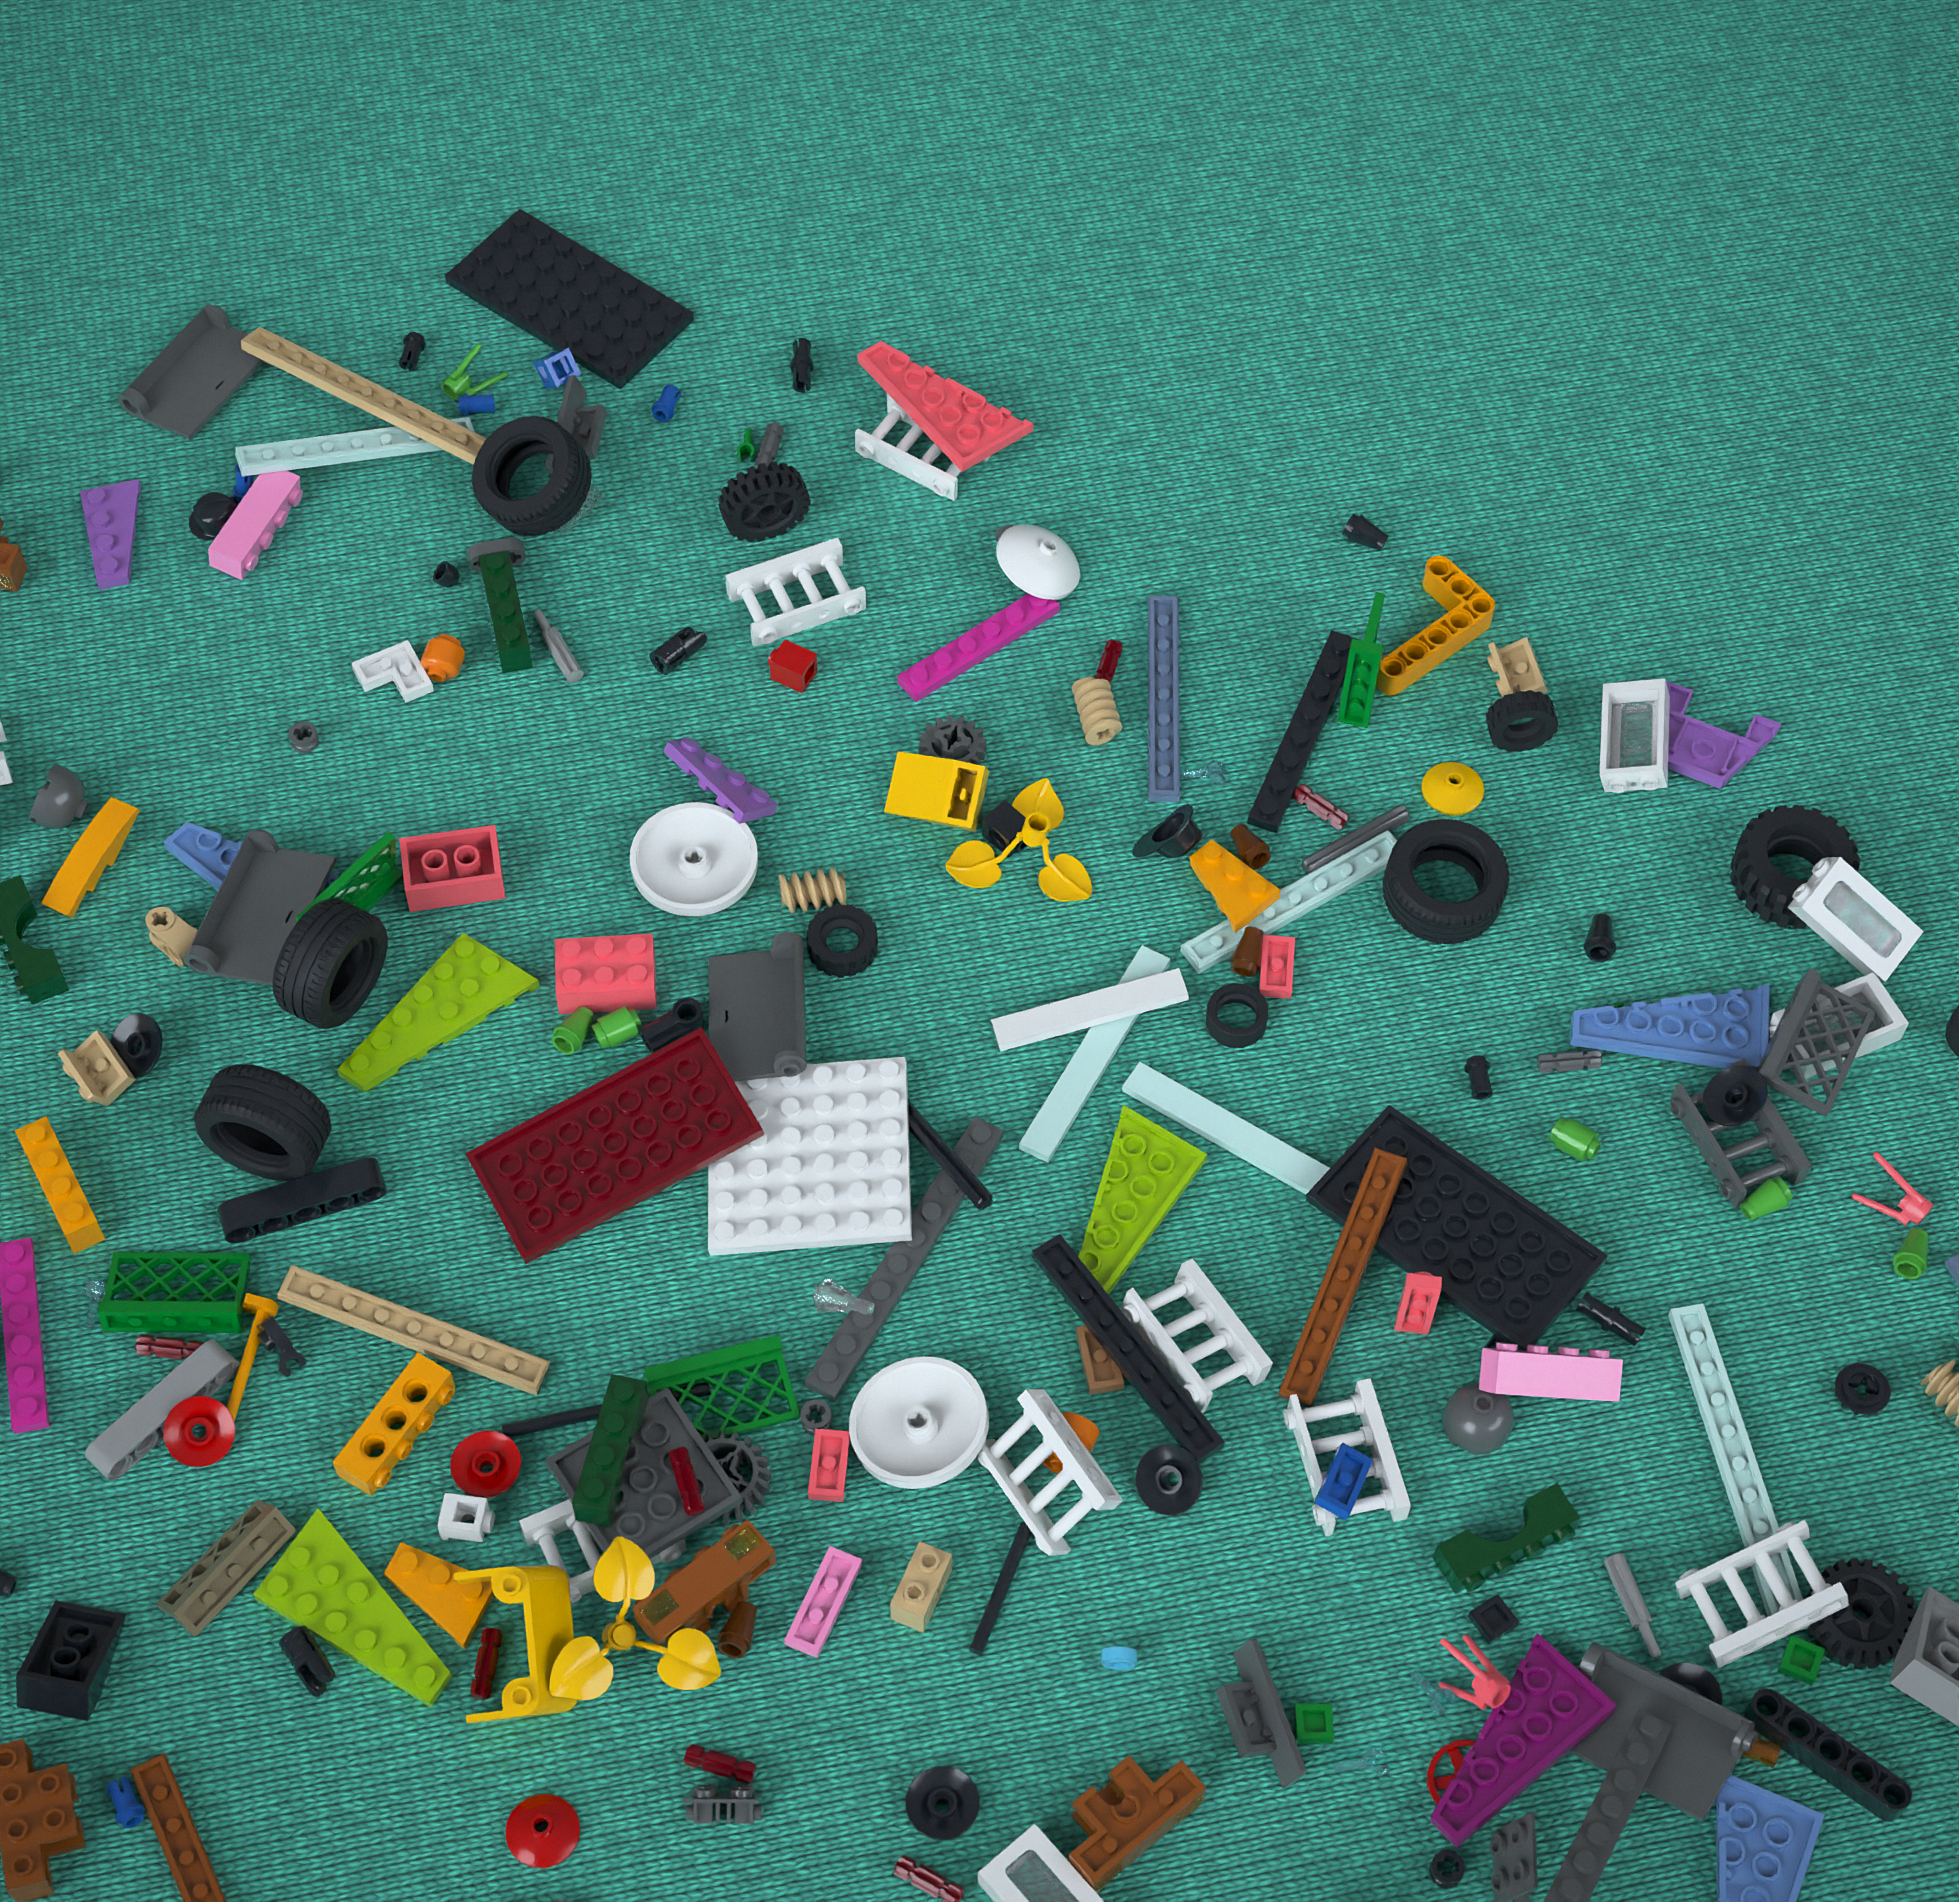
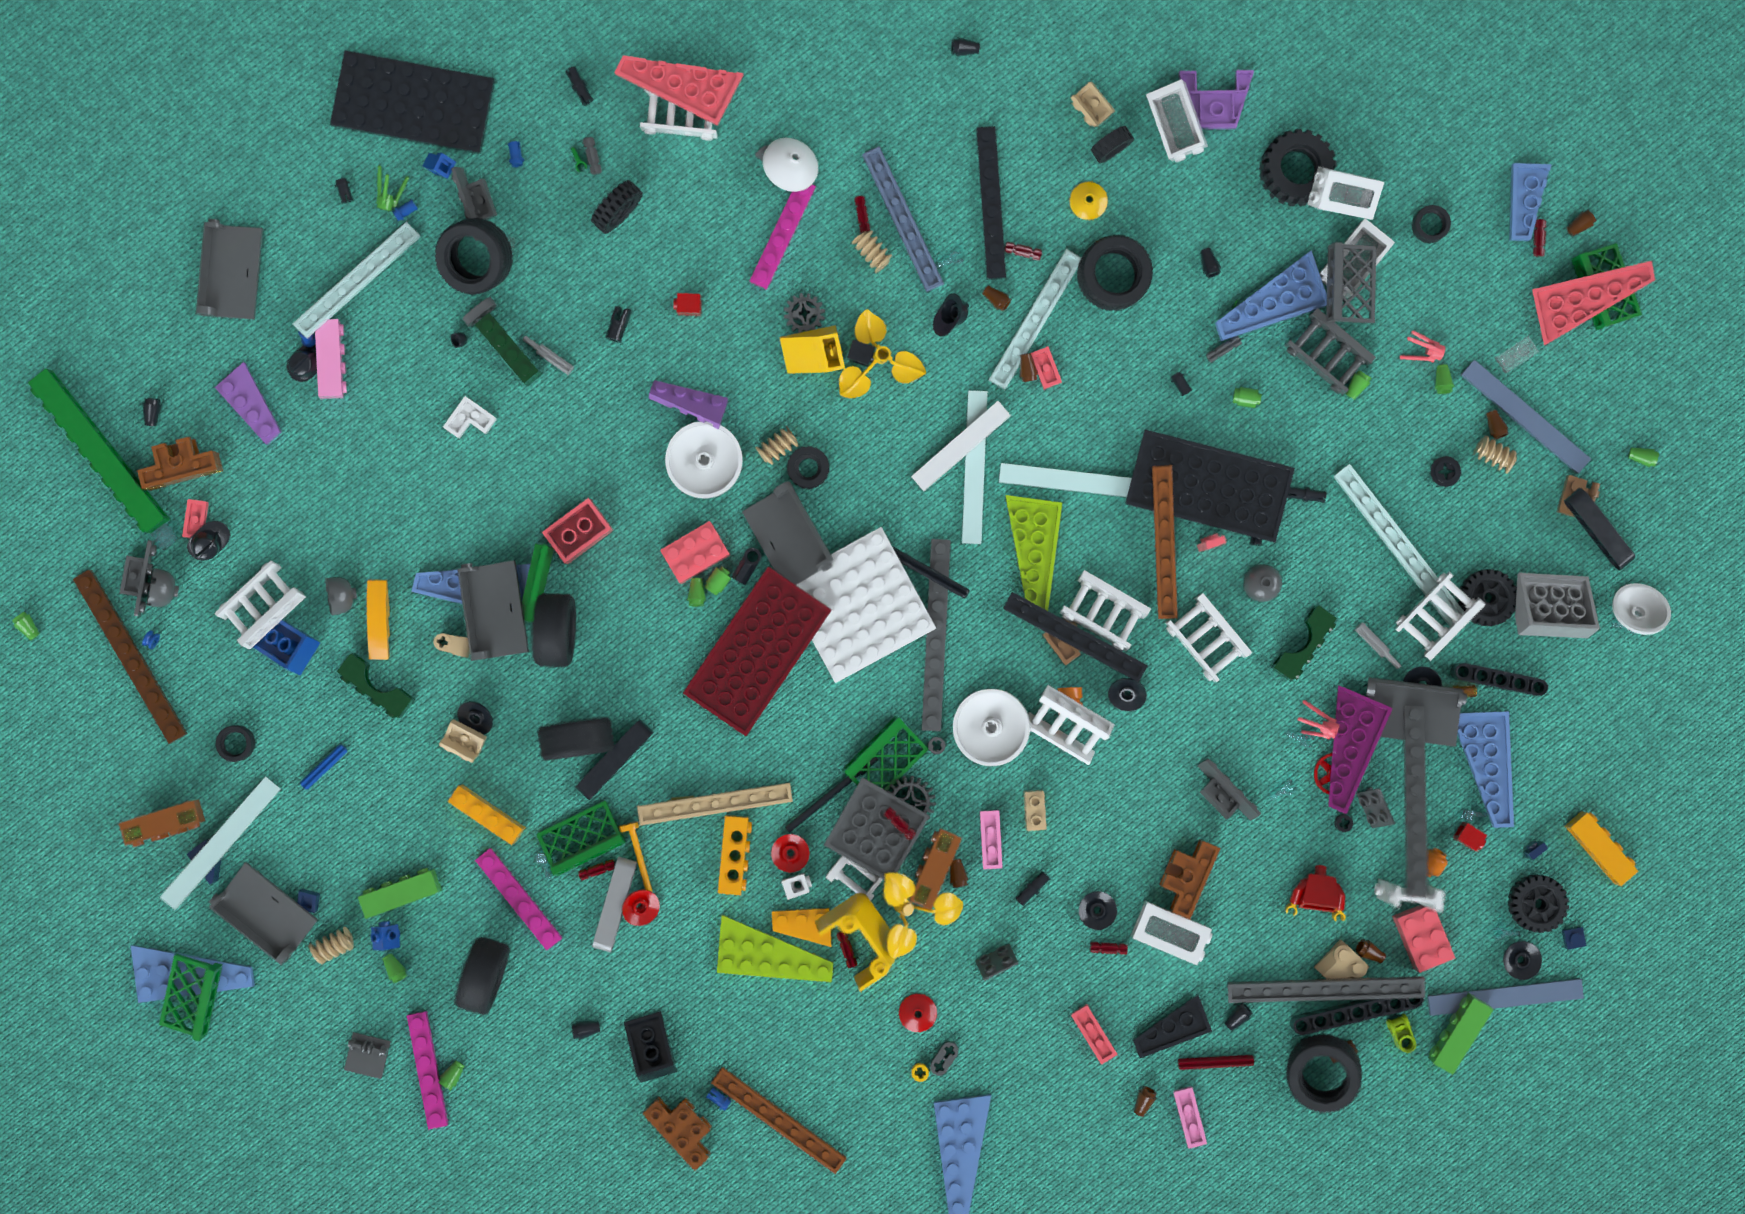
camera: 25 degrees left, 30 degrees up
dark tan fence [156,1499,296,1637] -> none
tan plate [241,327,487,465] -> none
black plate [256,1316,306,1378] -> none
black hinge [279,1625,336,1698] -> none
dark grey bush [289,722,319,753] -> none
lime wing [337,933,540,1092] -> none
orange head [420,634,465,682] -> none
dark green arch [572,1374,649,1528] -> none
dark red axle [684,1744,756,1784] -> none
white fence [725,538,866,647] -> none
coral plate [808,1429,850,1502] -> none
clear cone [813,1279,875,1316] -> none
black bar [969,1522,1032,1655] -> none
medium azure tile [1101,1646,1137,1670] -> none
light orange wing [1190,840,1280,934] -> none
black tyre [1206,983,1268,1048] -> none
green plate [1294,1703,1334,1744] -> none
dark grey axle [1301,805,1409,875] -> none
blue plate [1314,1442,1373,1520] -> none
green fence [1337,592,1385,728] -> none
light orange beam [1376,555,1495,695] -> none
black tile [1468,1594,1520,1645] -> none
bright pink brick [1479,1342,1623,1402] -> none
black dish [1703,1066,1768,1126] -> none
green plate [1777,1635,1825,1686] -> none
none -> black pin [1015,871,1051,906]

